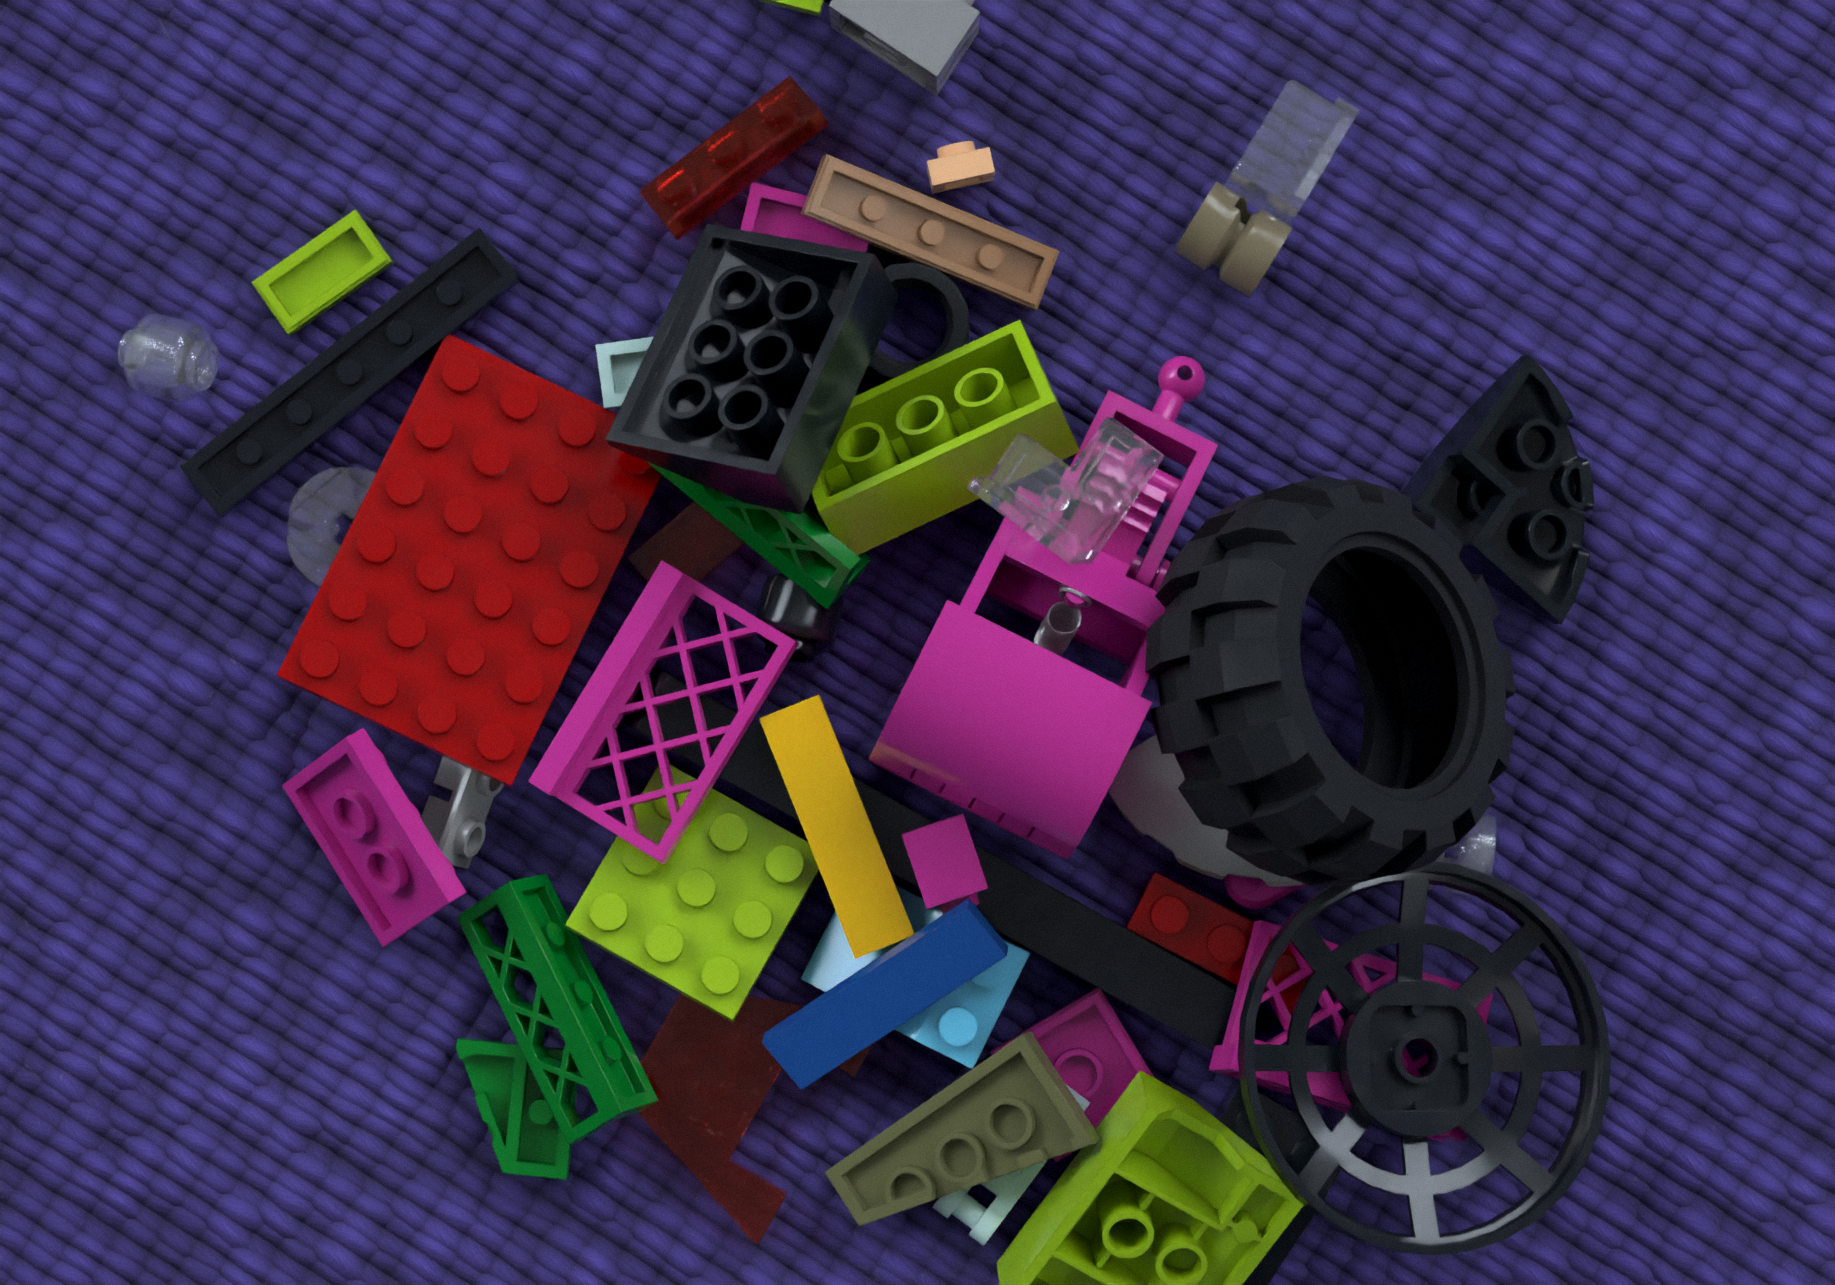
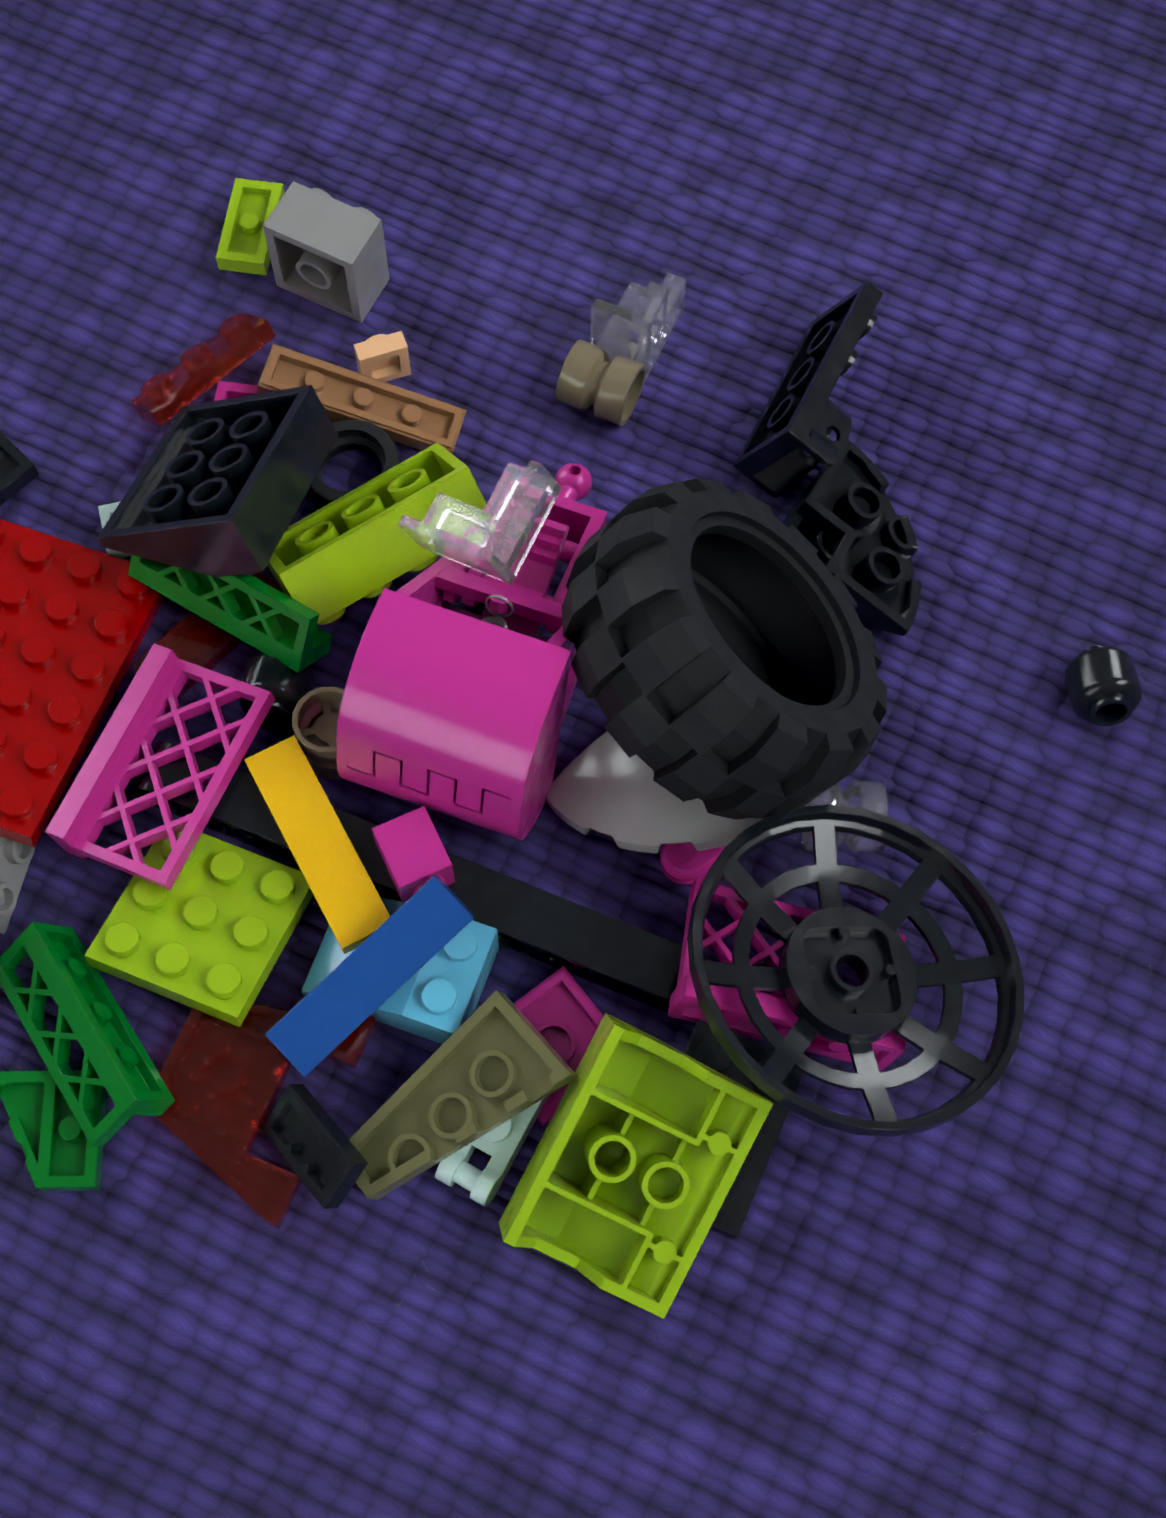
camera: 10 degrees left, 20 degrees down
red plate [1125,871,1307,1013] -> none
none -> black plate [260,1084,368,1209]
none -> dark tan wheel [292,687,344,780]
none -> black plate [733,281,883,498]
none -> black head [1065,645,1142,727]

